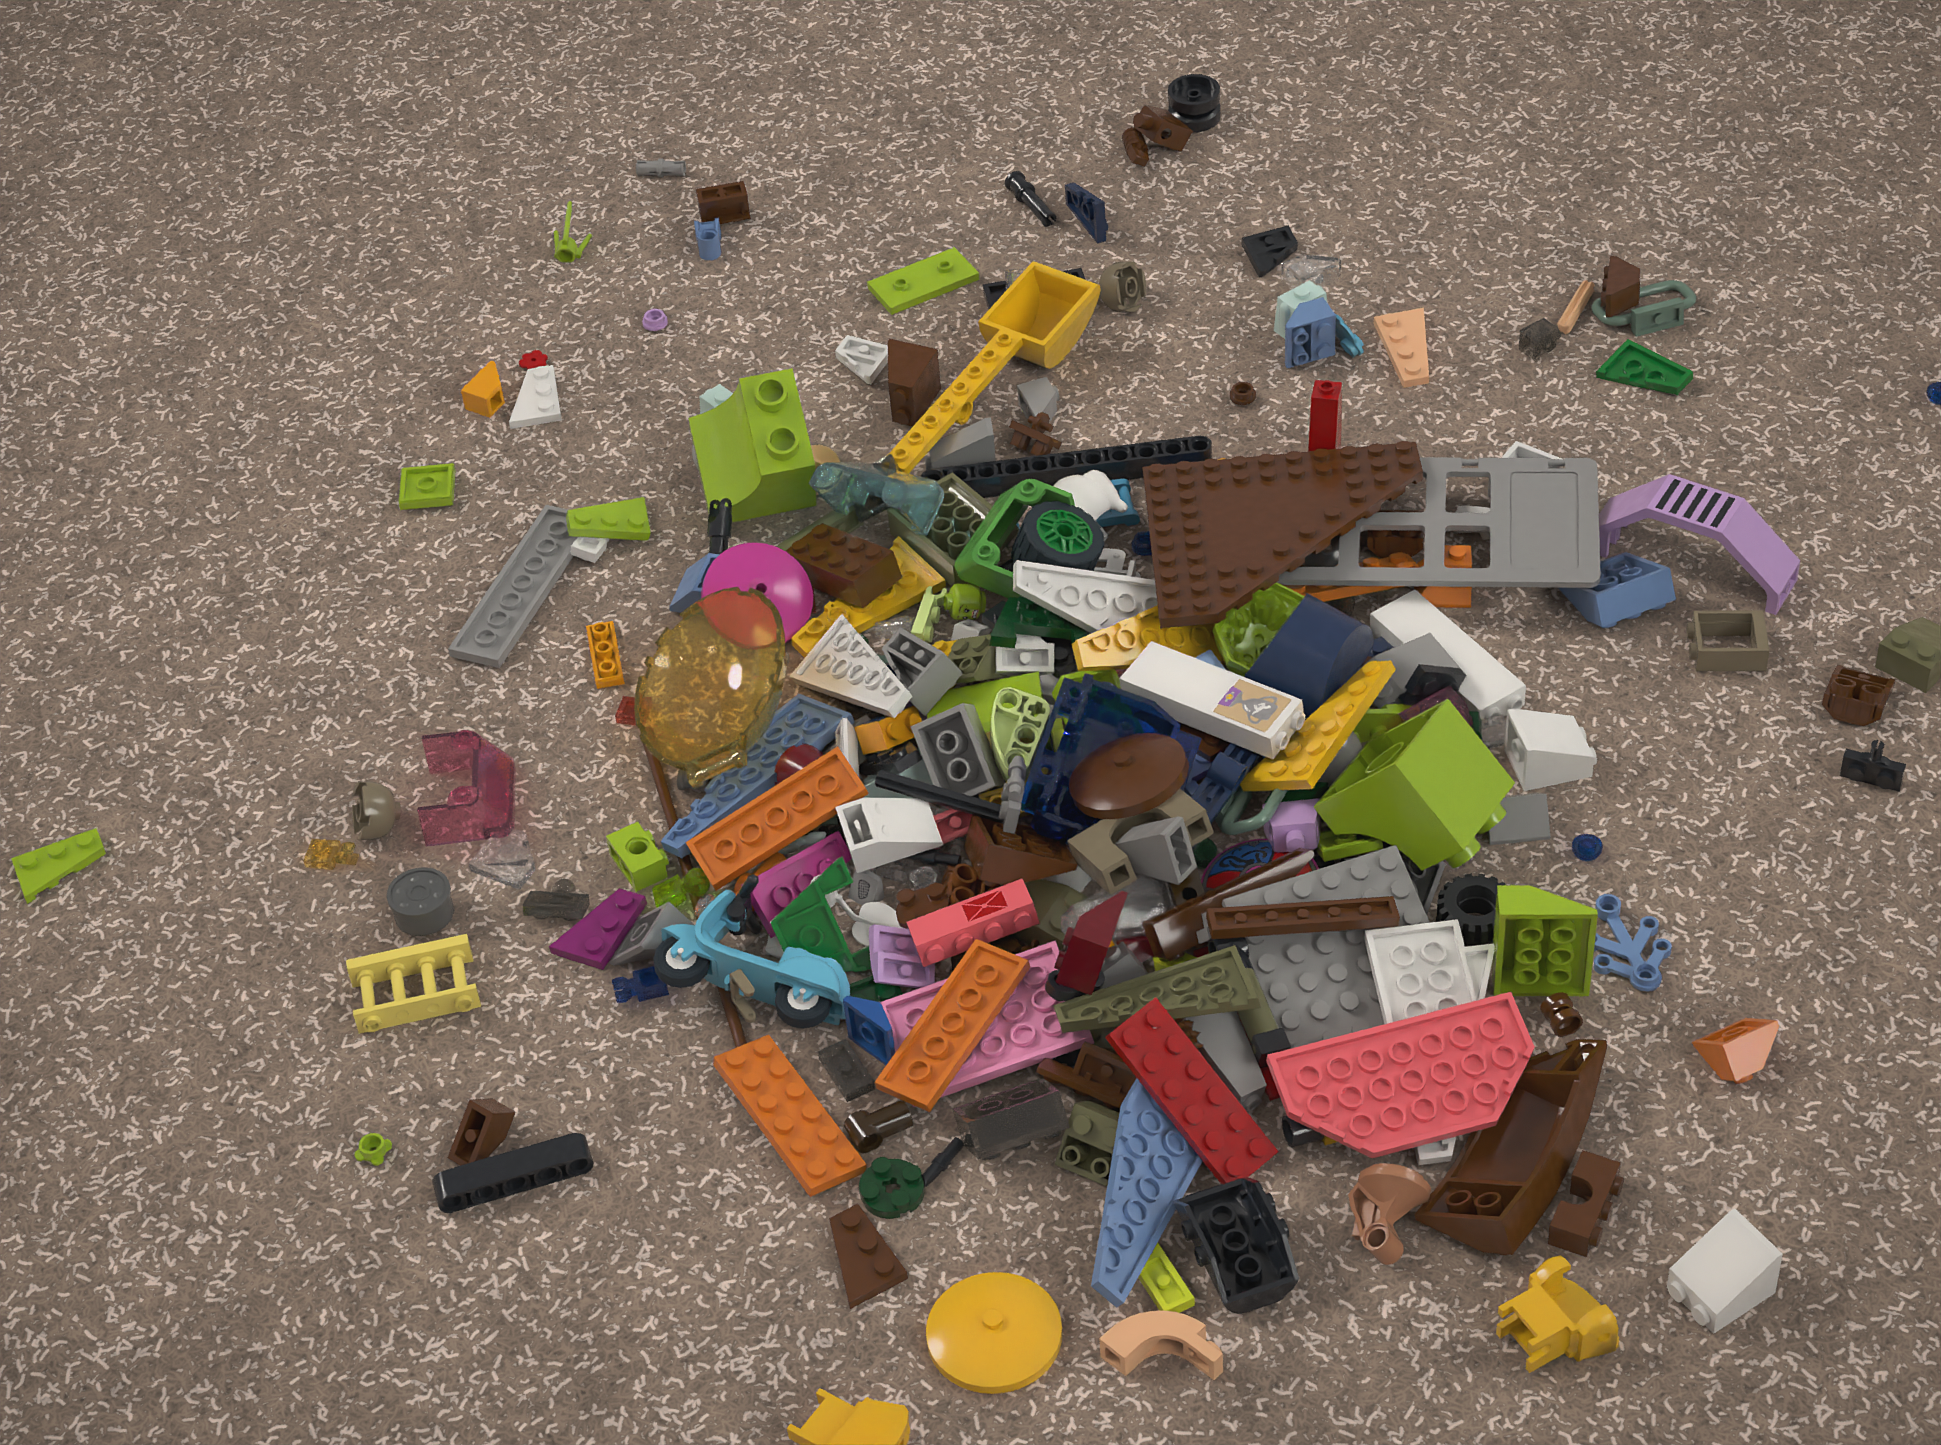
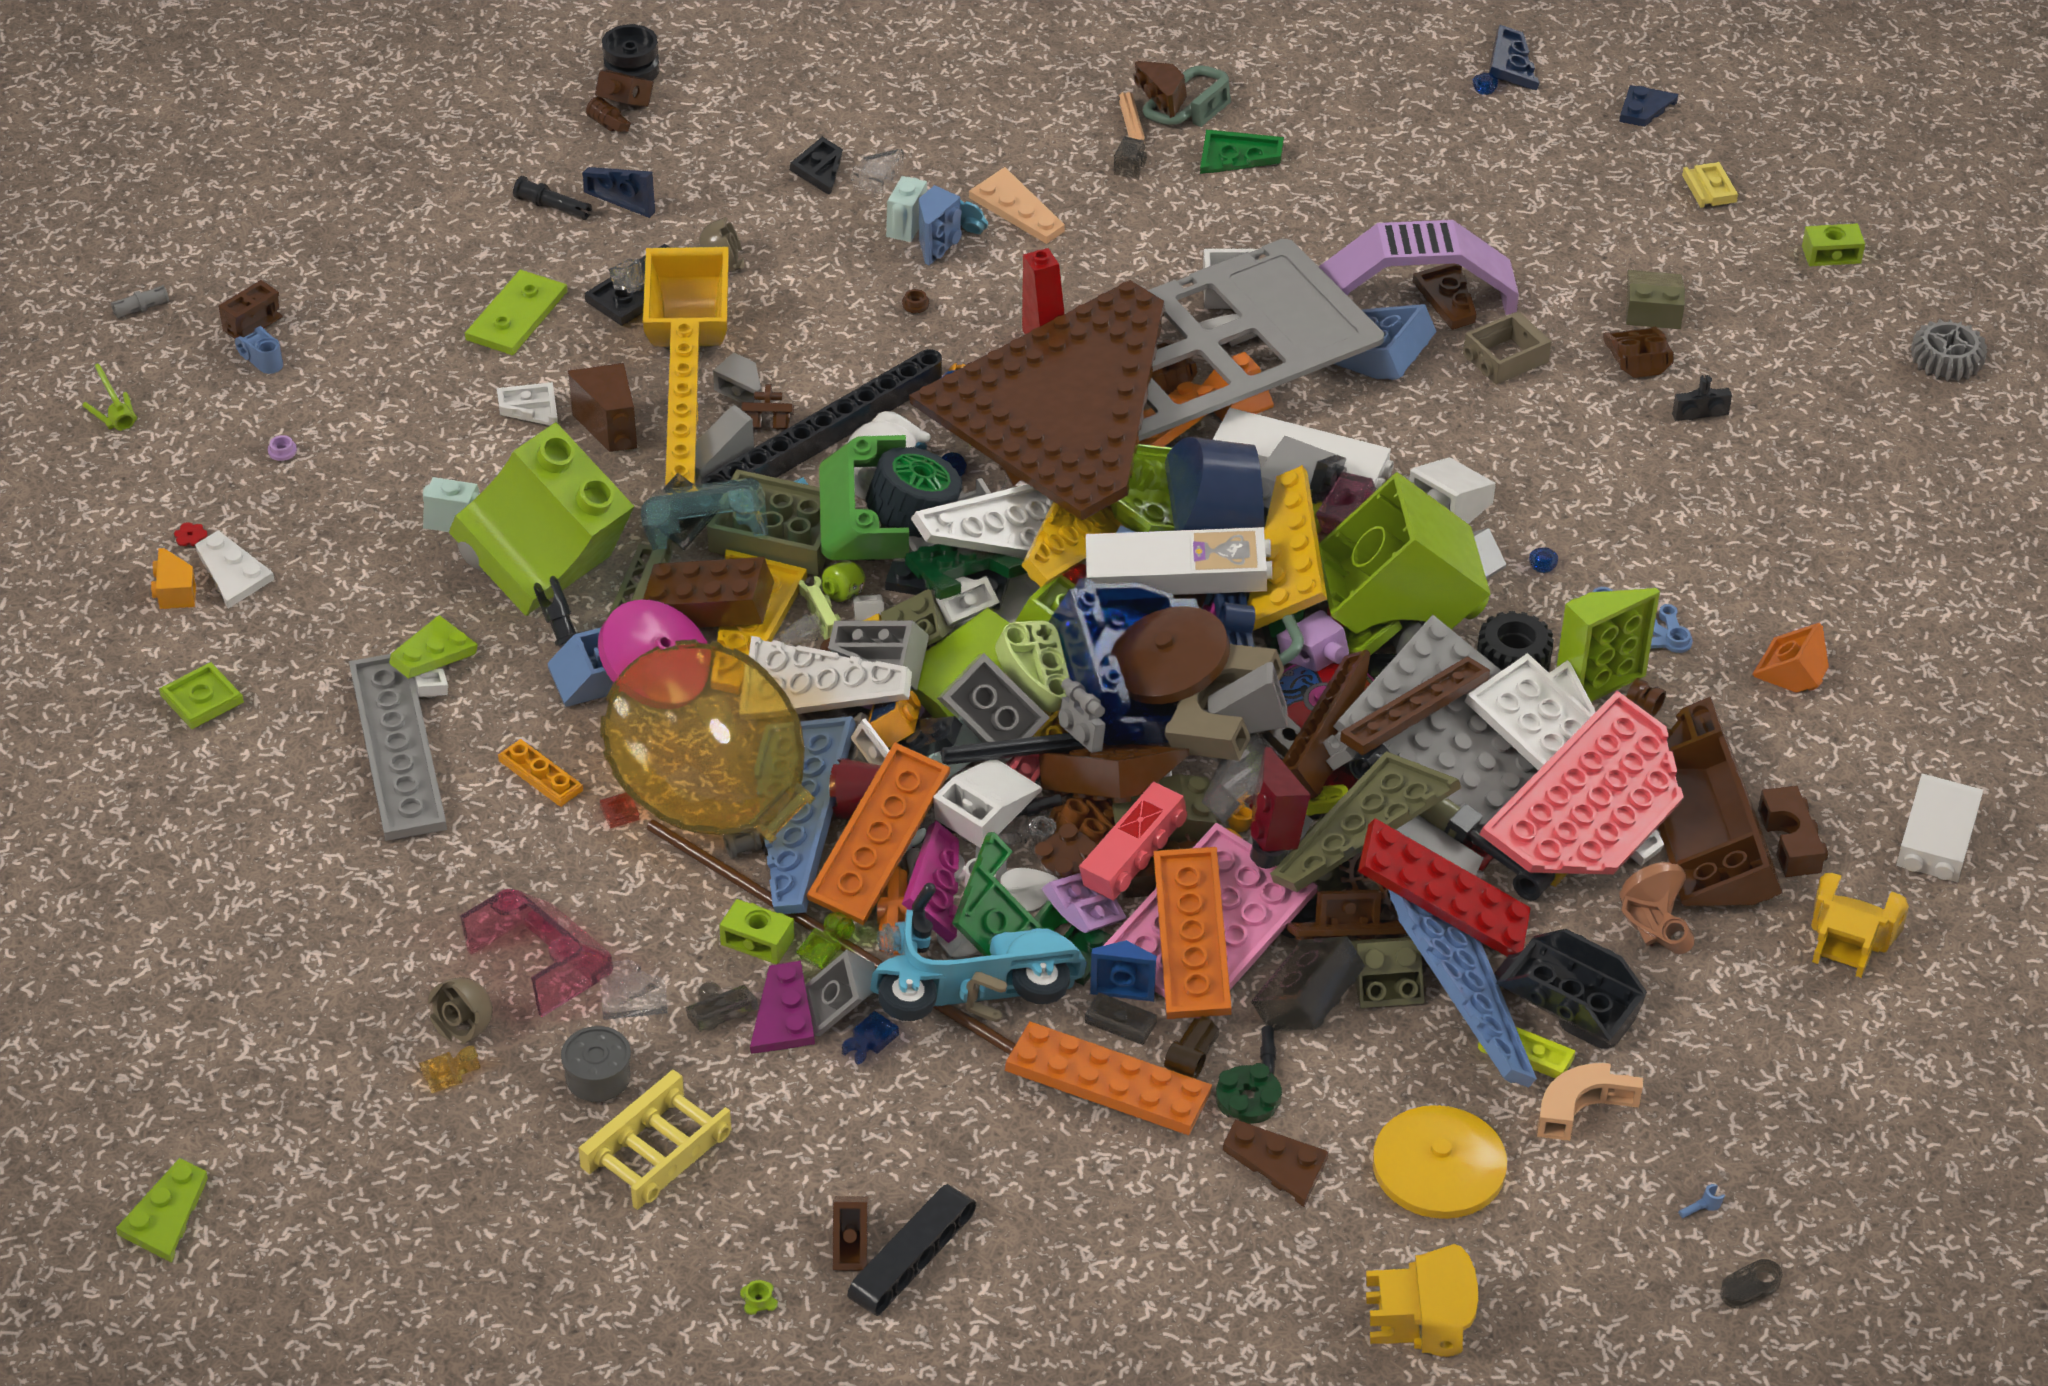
camera: 40 degrees left, 0 degrees up
none -> reddish brown wing [1412,263,1477,330]

